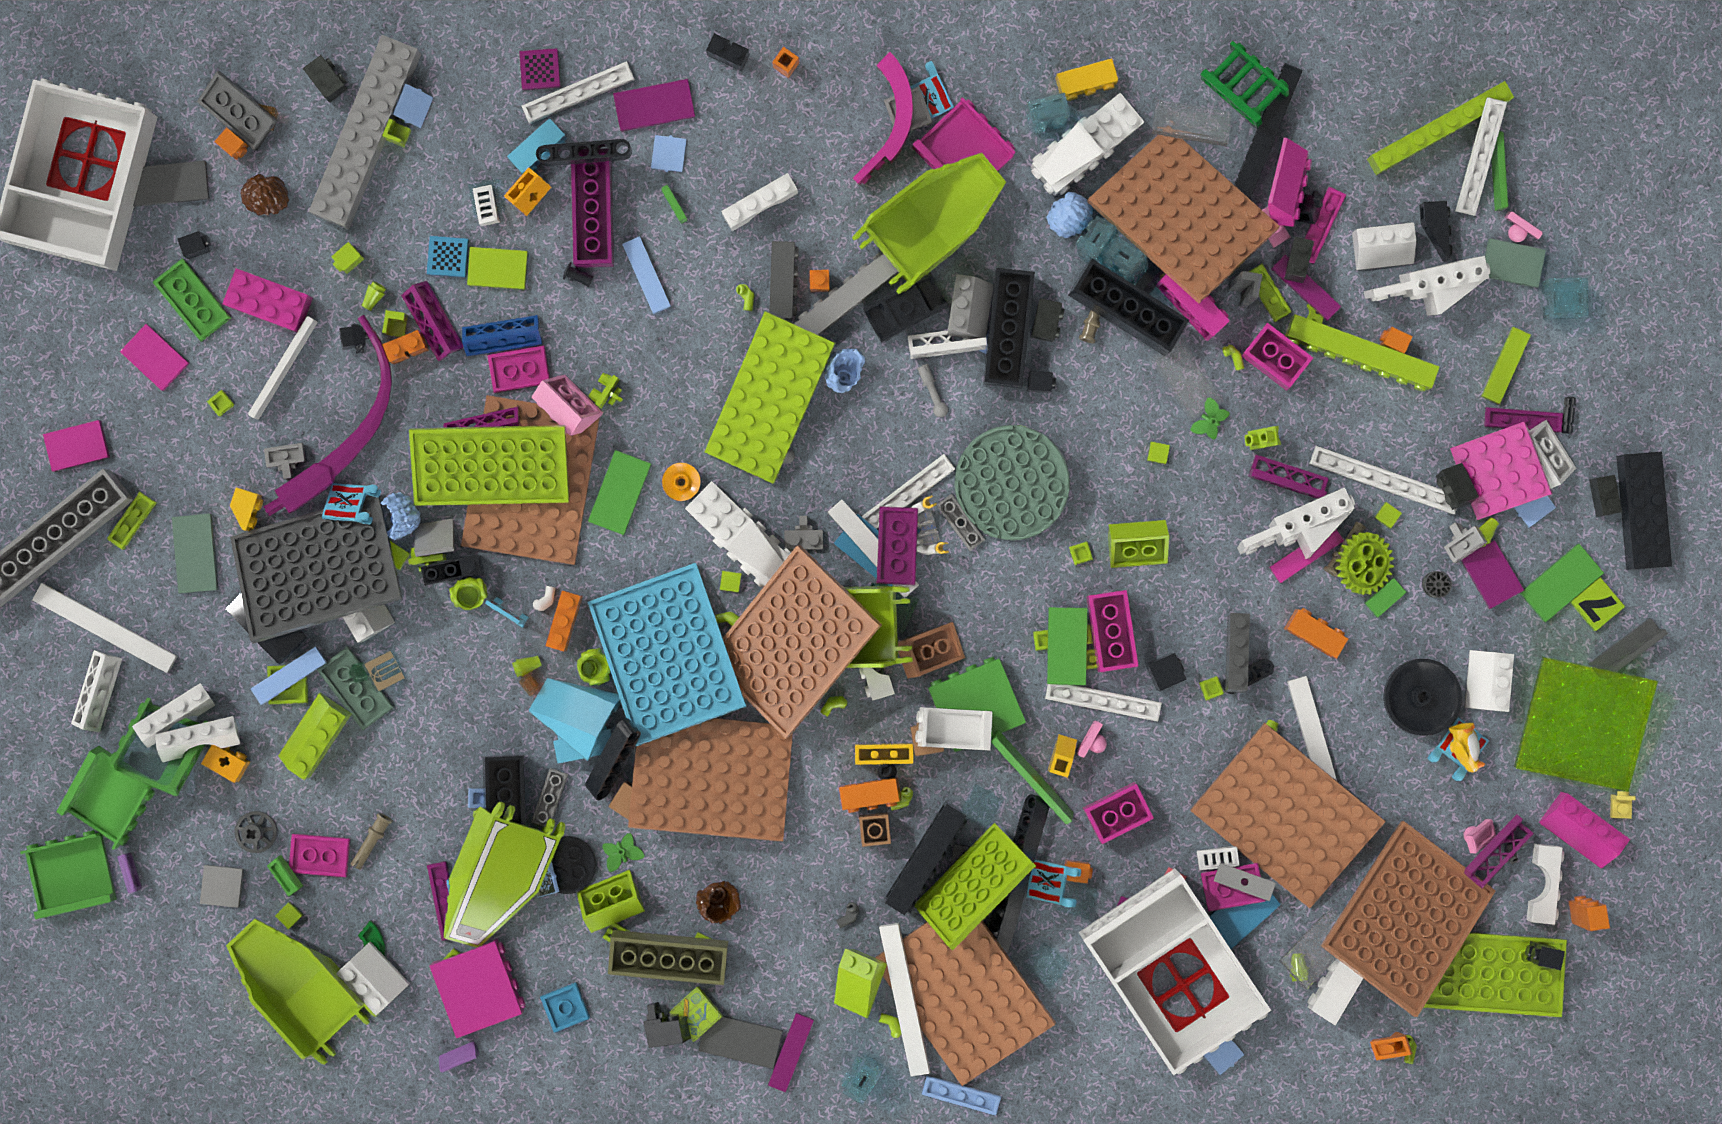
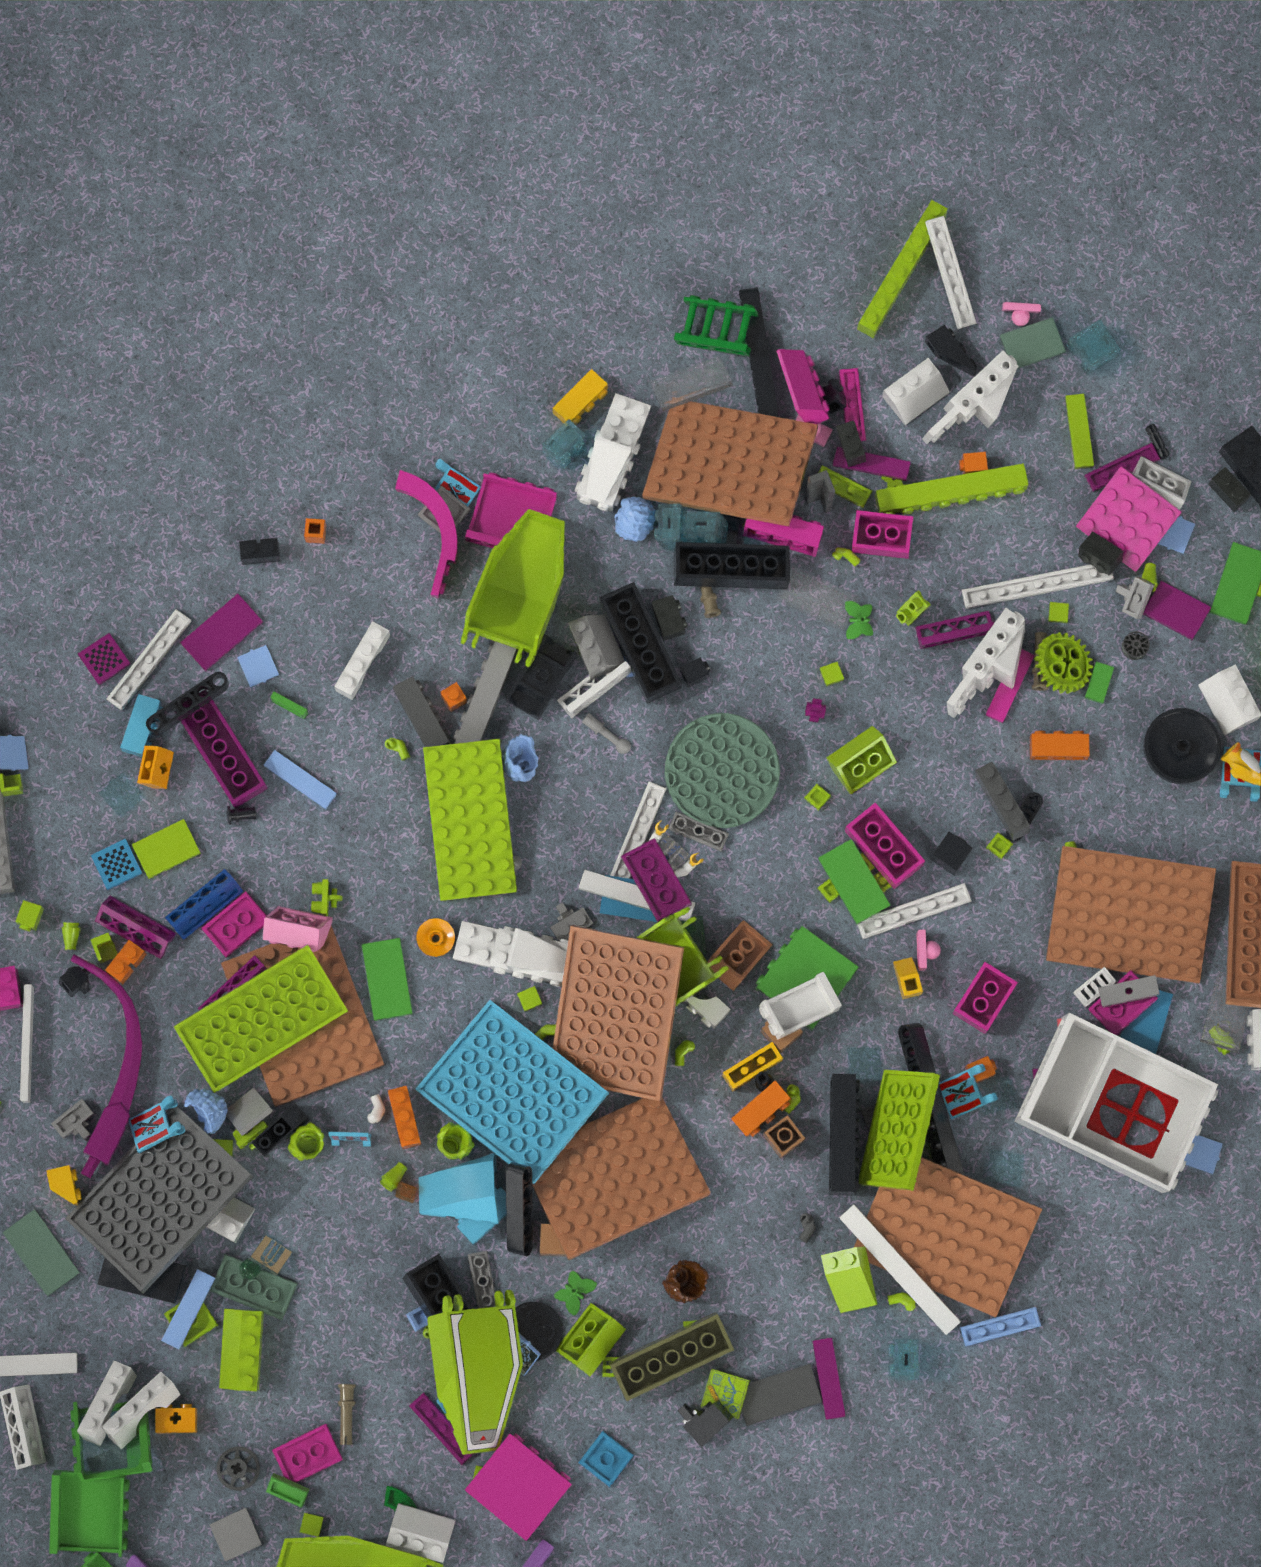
camera: 25 degrees left, 10 degrees down
white slope [473,185,500,226] -> none
bright green tile [991,730,1074,825] -> none
white tile [1287,676,1337,781] -> none
bright green tile [1491,131,1508,211] -> none
none -> magenta gear [805,698,826,723]

